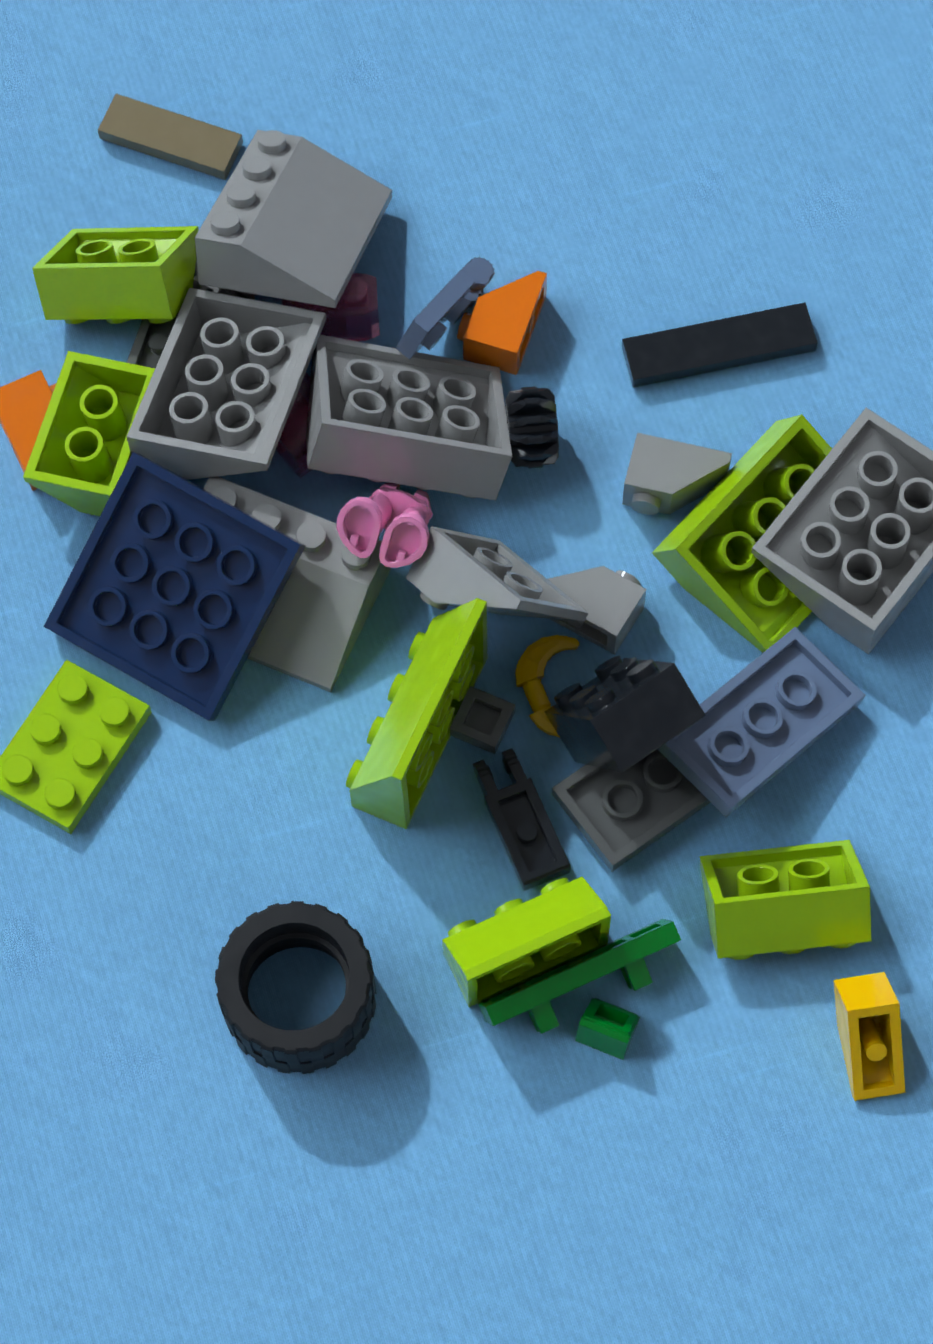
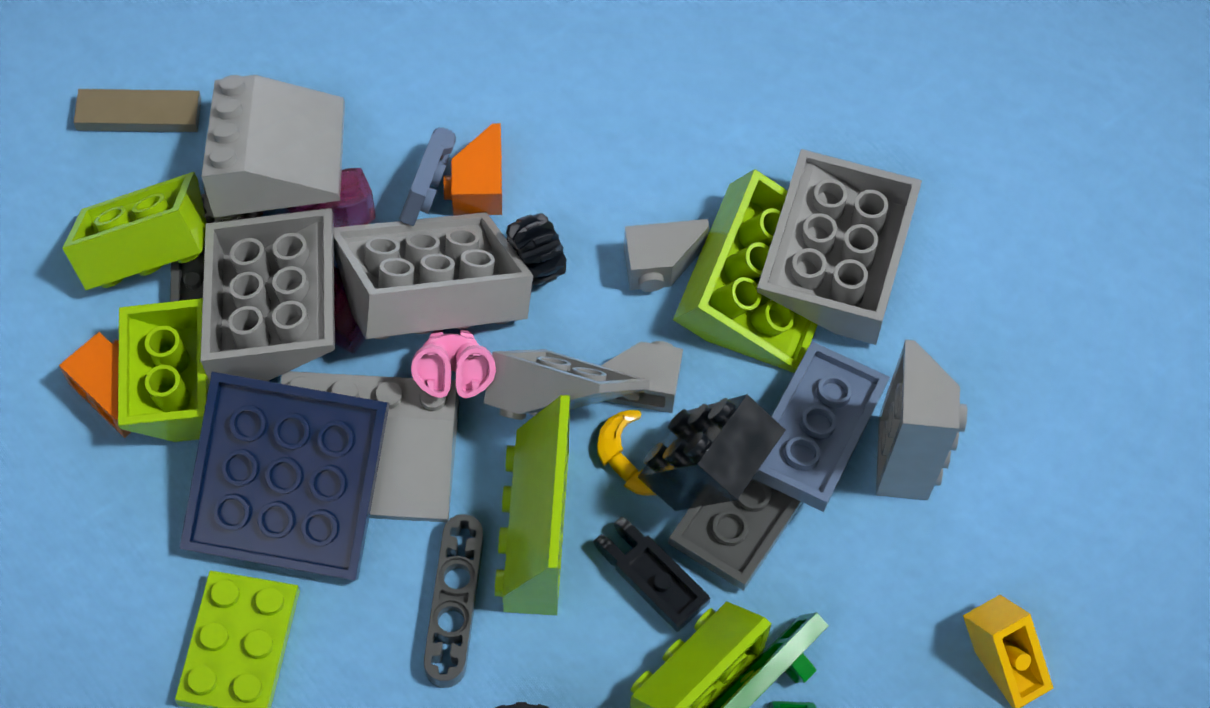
camera: 25 degrees left, 5 degrees down
dark grey plate [449,686,516,754] -> none
black tile [622,302,818,388] -> none
lime slope [699,840,872,960] -> none
none -> dark grey beam [424,514,484,688]
none -> light grey slope [876,339,967,500]

